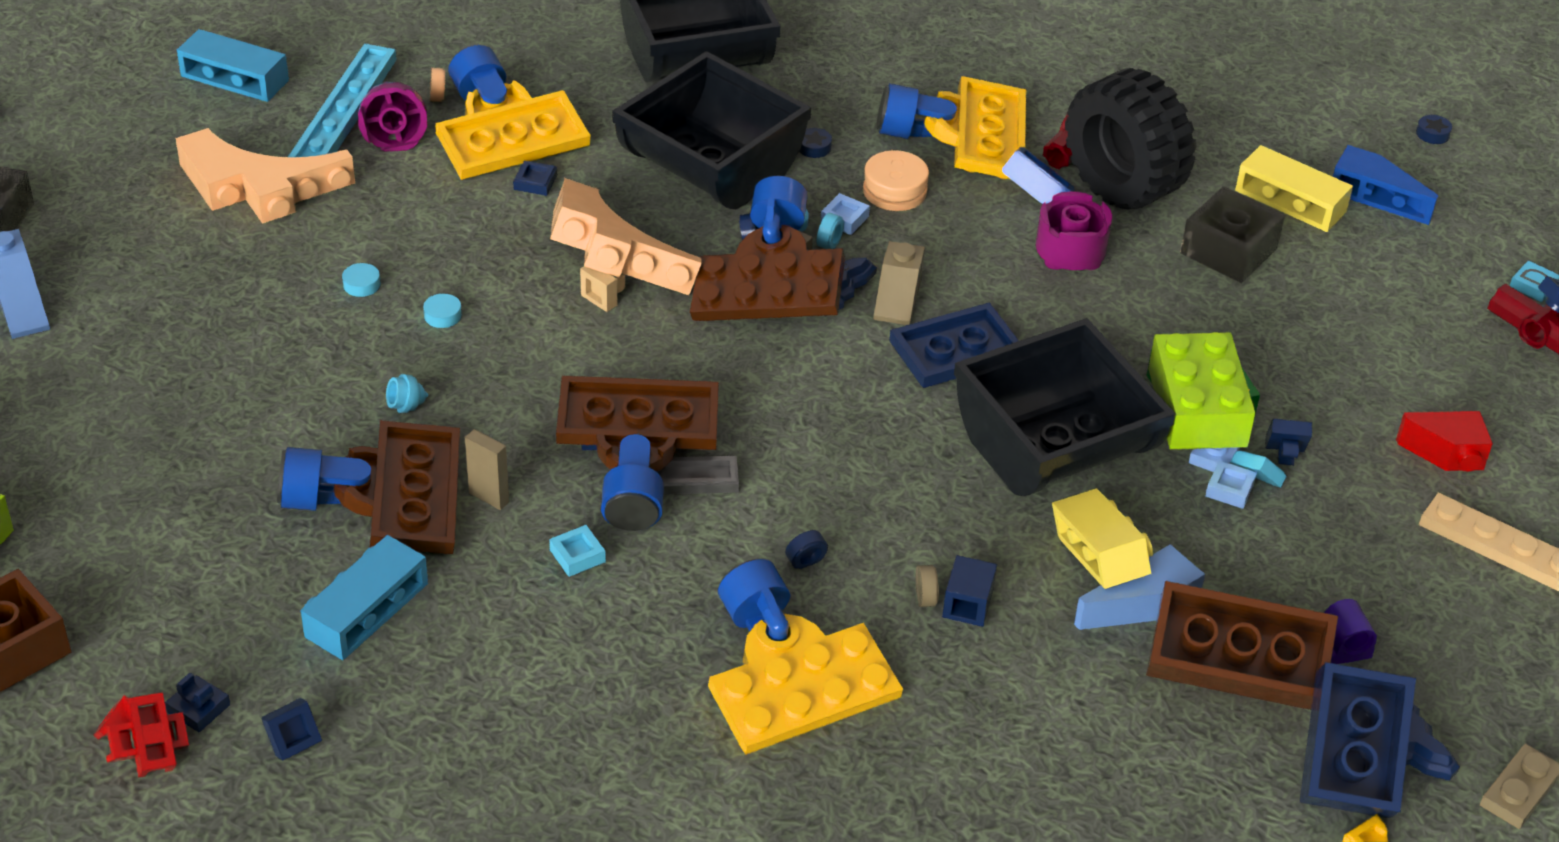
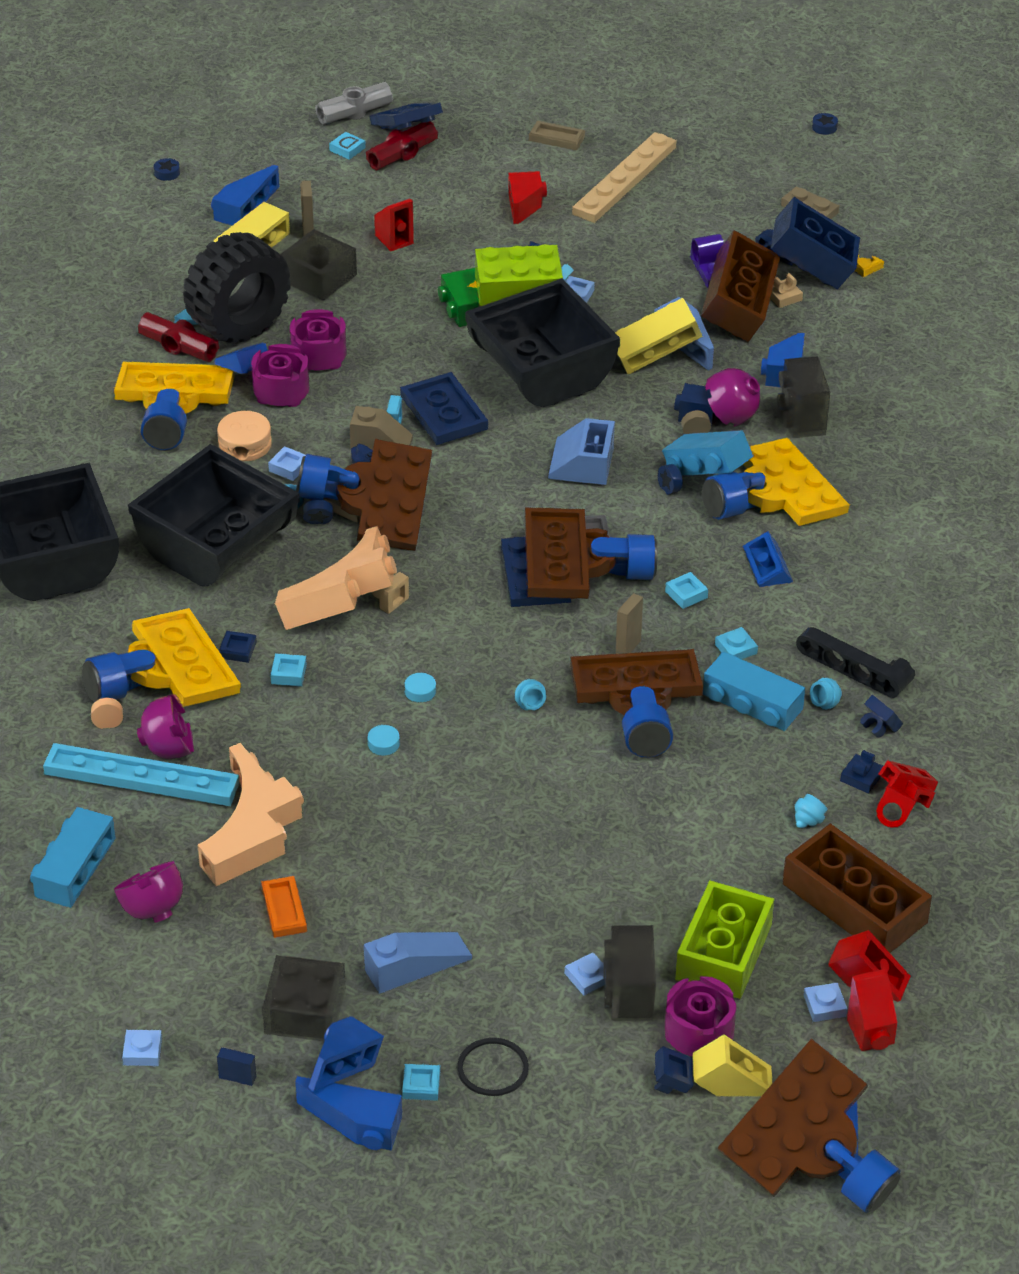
camera: 90 degrees left, 0 degrees up
none -> magenta cylinder [114,861,183,923]
none -> magenta brick [252,344,310,407]
none -> orange tile [261,876,307,938]
none -> medium azure plate [270,654,307,686]
none -> dark tan tile [300,181,314,239]
none -> red slope [374,198,414,252]
none -> medium azure tile [387,395,402,424]
none -> medium blue slope [549,418,615,485]
none -> dark azure brick [662,430,753,475]
none -> magenta cylinder [705,368,760,427]
none -> medium azure plate [715,627,758,659]
none -> blue slope [743,531,793,587]
none -> blue slope [761,333,805,389]
none -> tan tile [770,273,803,308]
none -> clear smoke brick [777,356,830,438]
none -> medium azure plate [794,794,828,828]
none -> black beam [796,627,915,698]
none -> medium azure plate [810,678,842,709]

